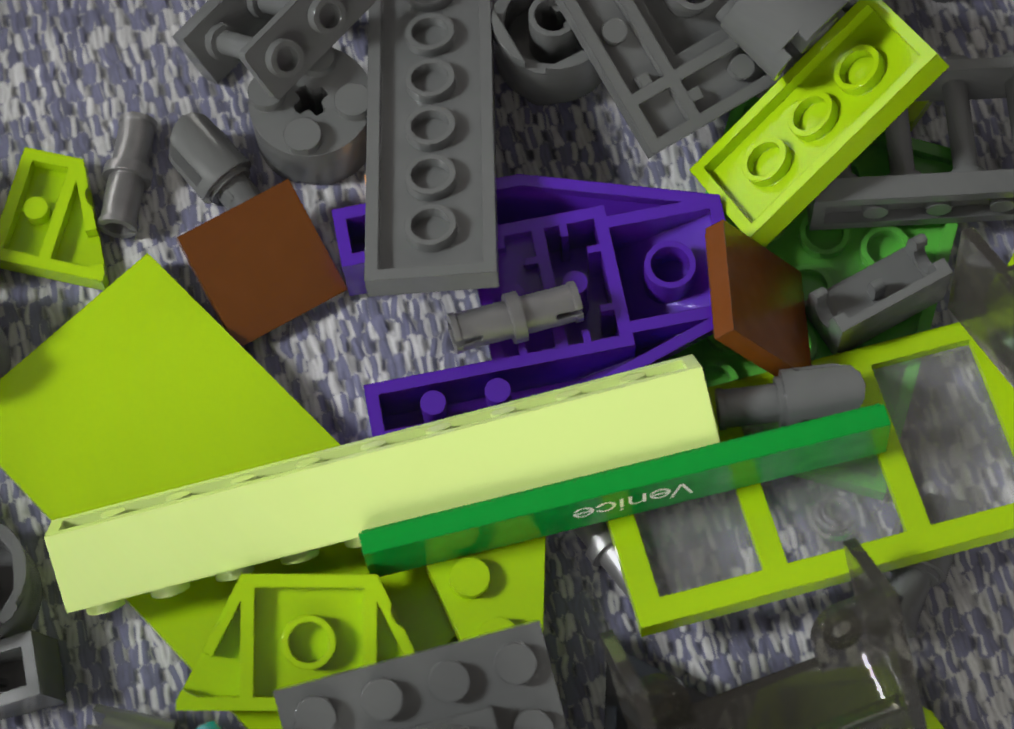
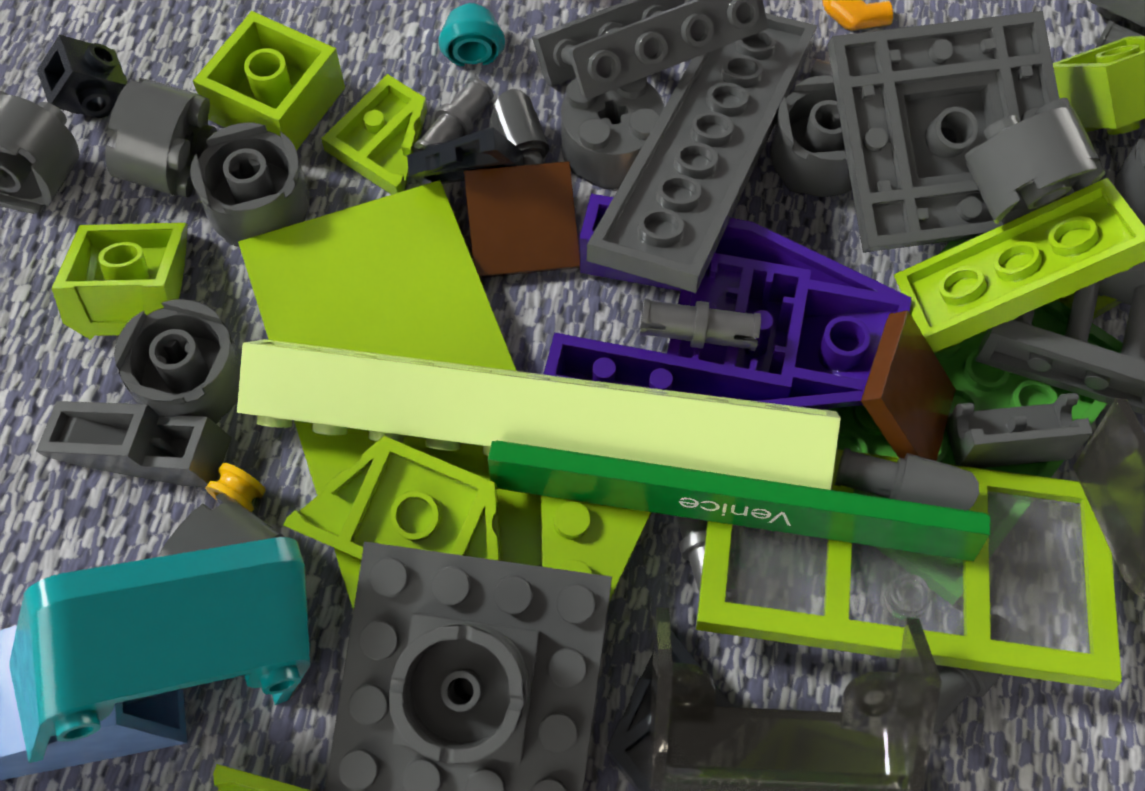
camera: 20 degrees right, 5 degrees down
none -> yellow bush [205,463,266,512]
none -> black wing [407,127,524,185]
none -> teal cone [438,3,505,66]

